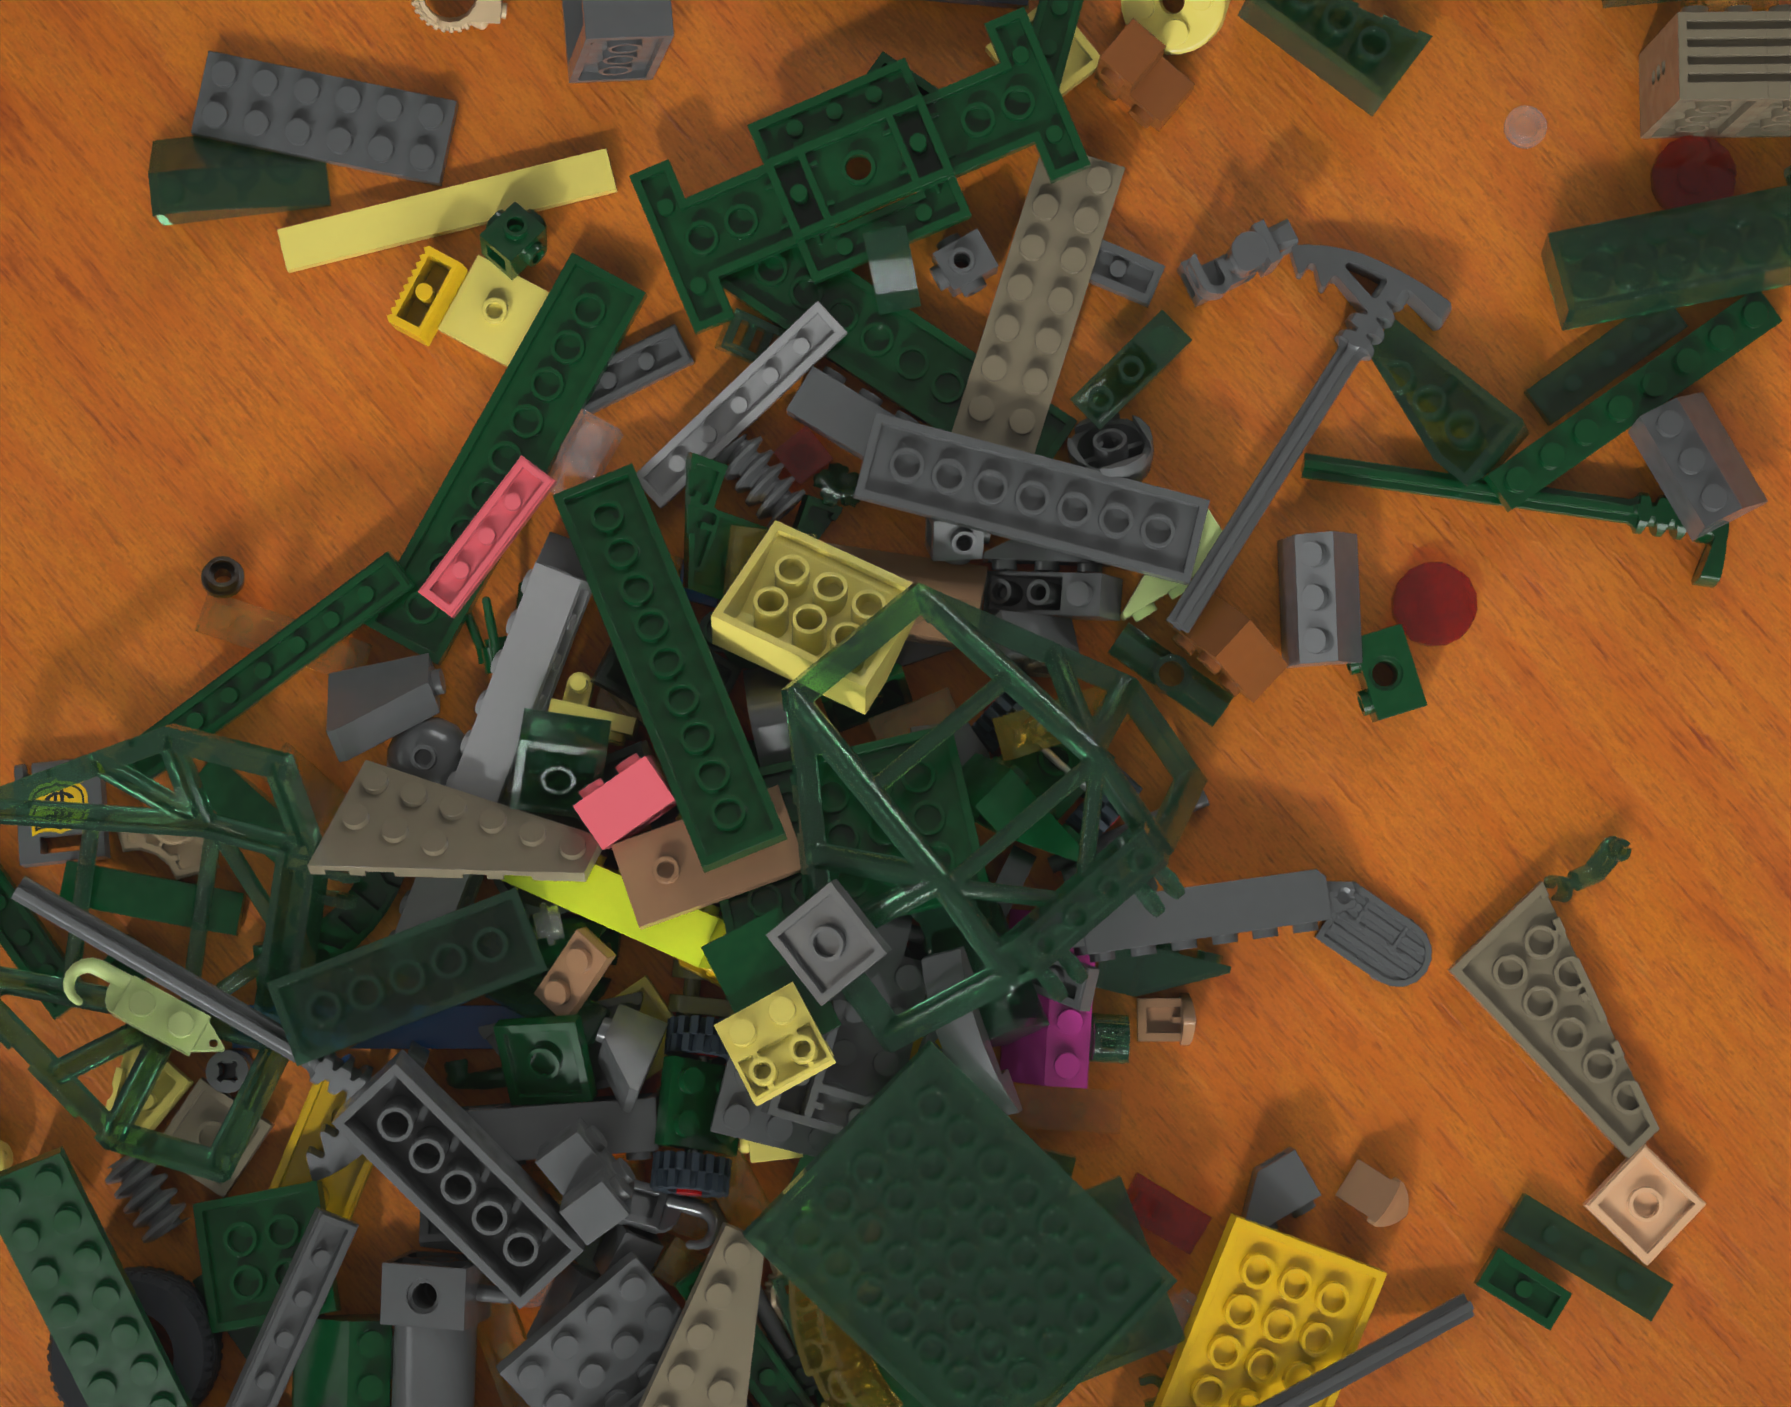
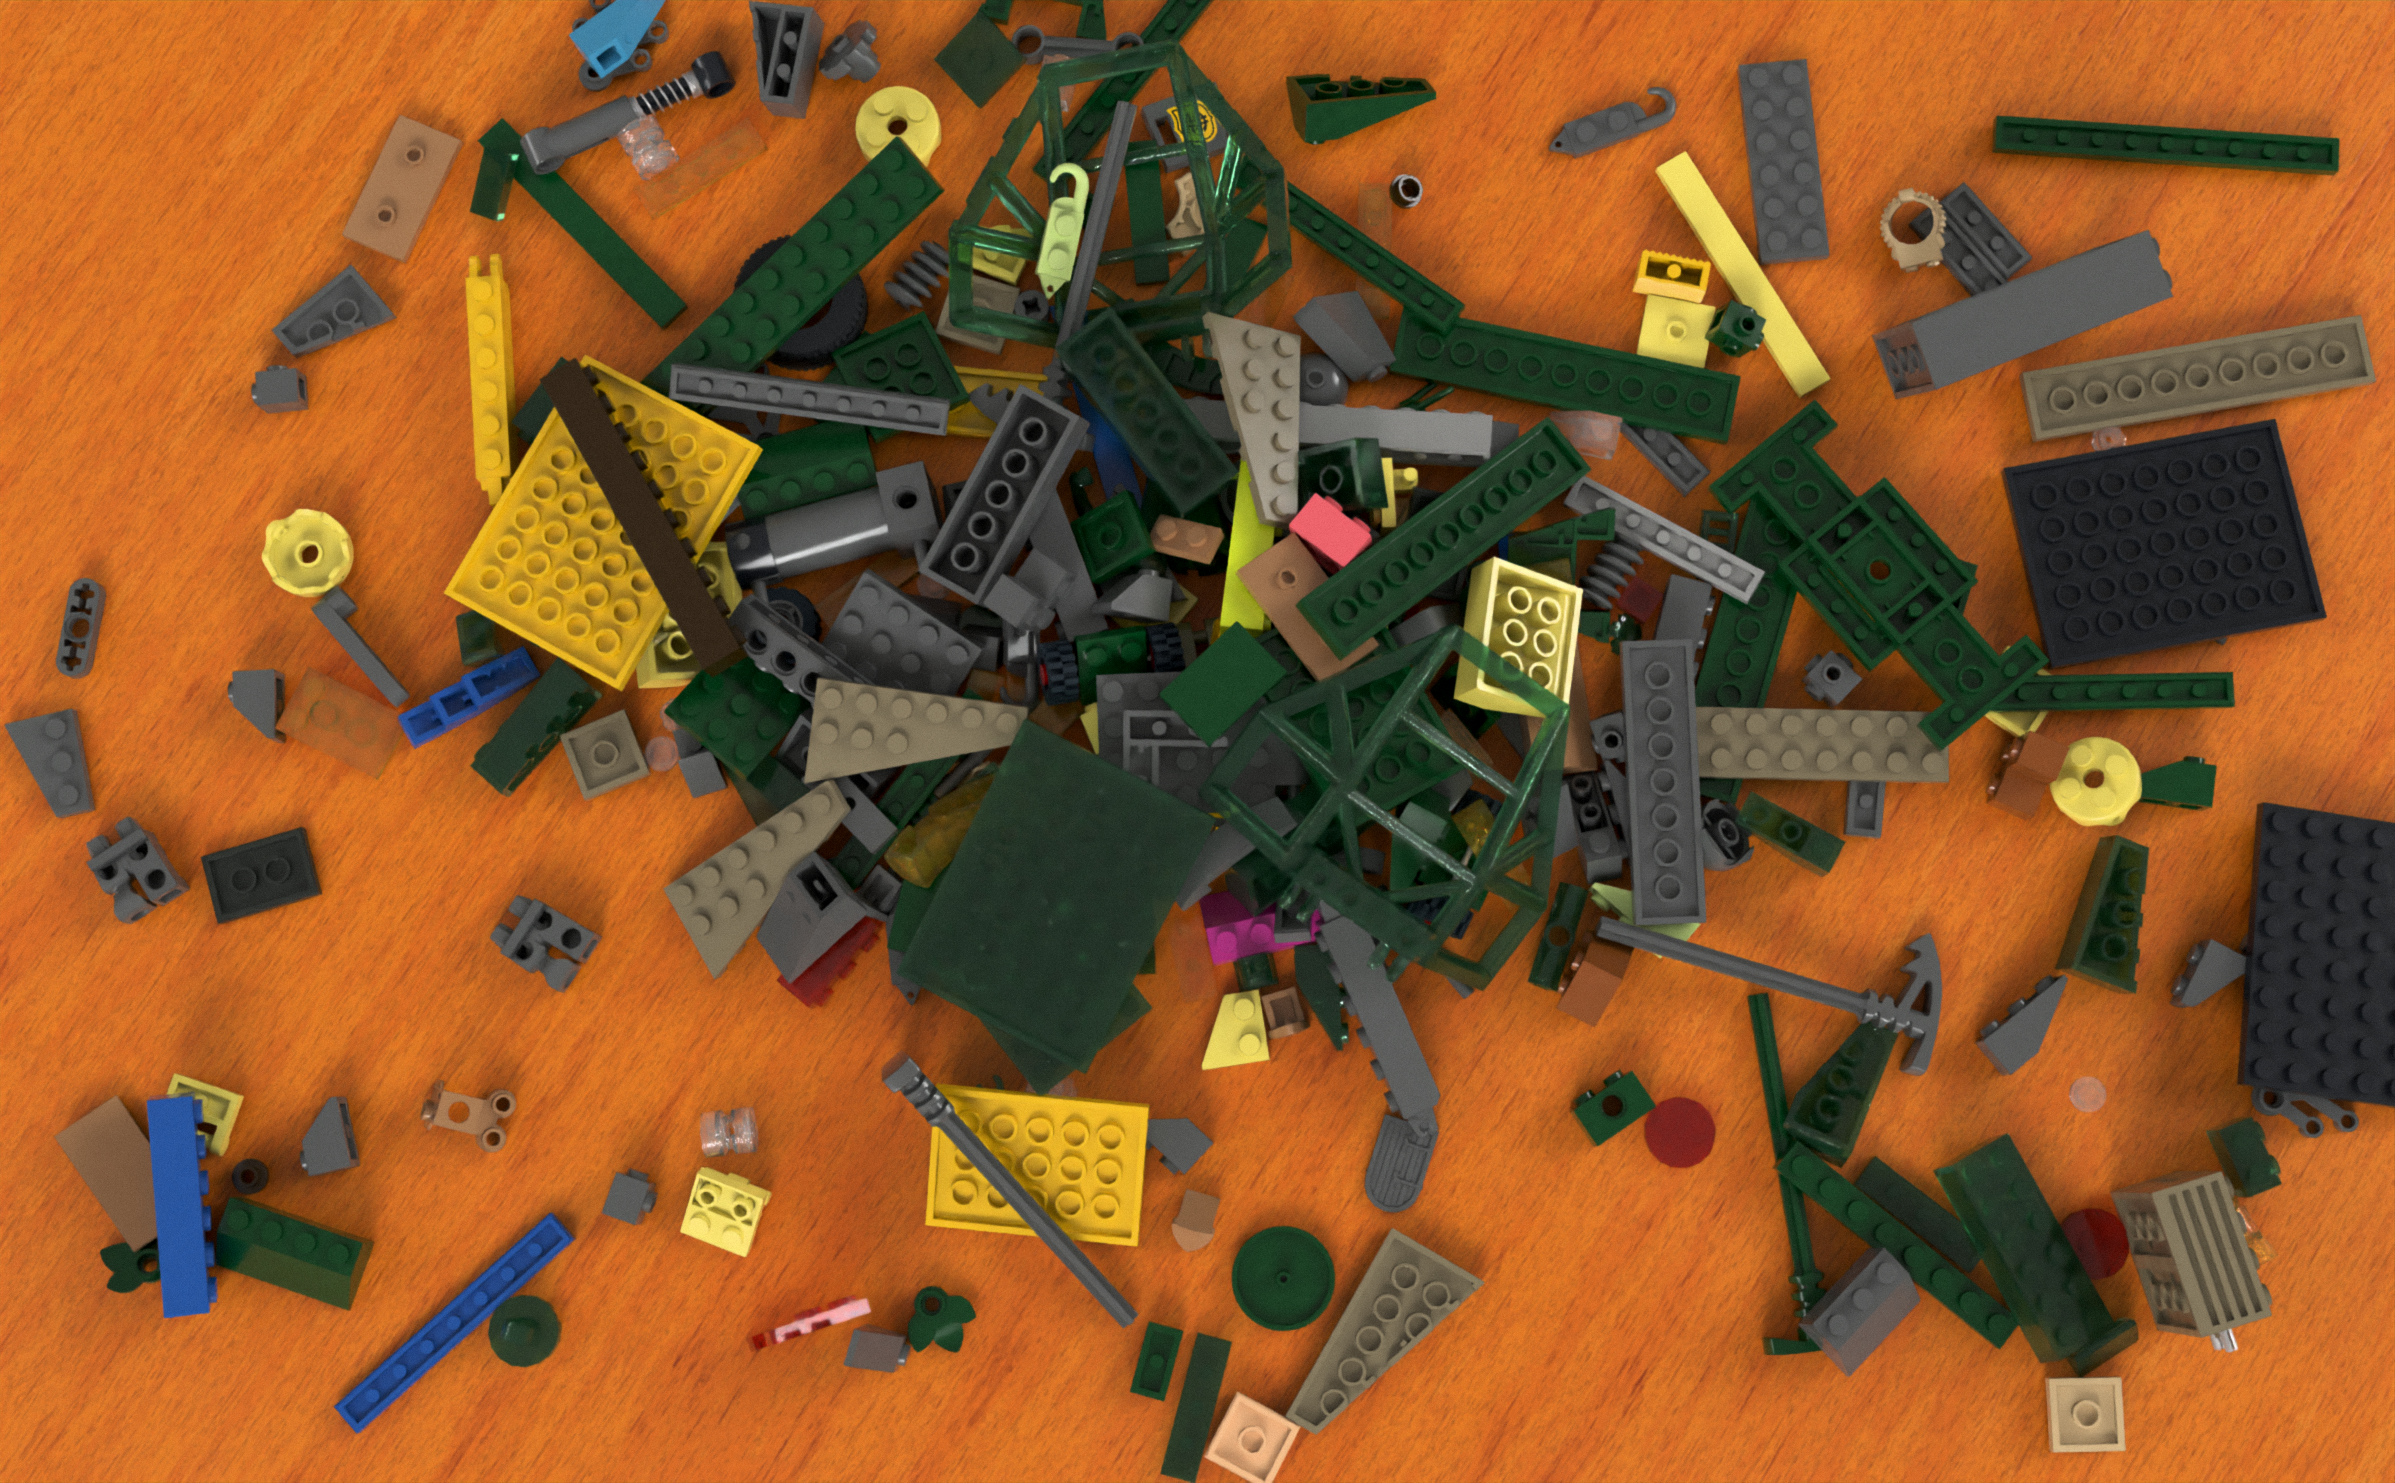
camera: 80 degrees right, 5 degrees down
clear green wedge [148,136,331,226] -> none
coral tile [418,455,557,619] -> none
clear plate [533,902,565,946] -> none
light yellow plate [714,982,836,1106] -> none
dark grey plate [766,879,892,1006] -> none
clear green slope [862,223,921,315] -> none
clear red plate [1115,1172,1212,1255] -> none
dark grey hips [1177,219,1299,308] -> none
dark grey slope [1277,531,1362,668] -> none
clear green arm [1544,836,1632,902] -> none
none -> light yellow wing [1202,990,1270,1070]
none -> dark green piece [1232,1226,1335,1331]
none -> dark green wedge [1286,74,1436,144]
none -> dark grey plate [1548,87,1677,159]
none -> dark grey slope [1975,974,2068,1076]

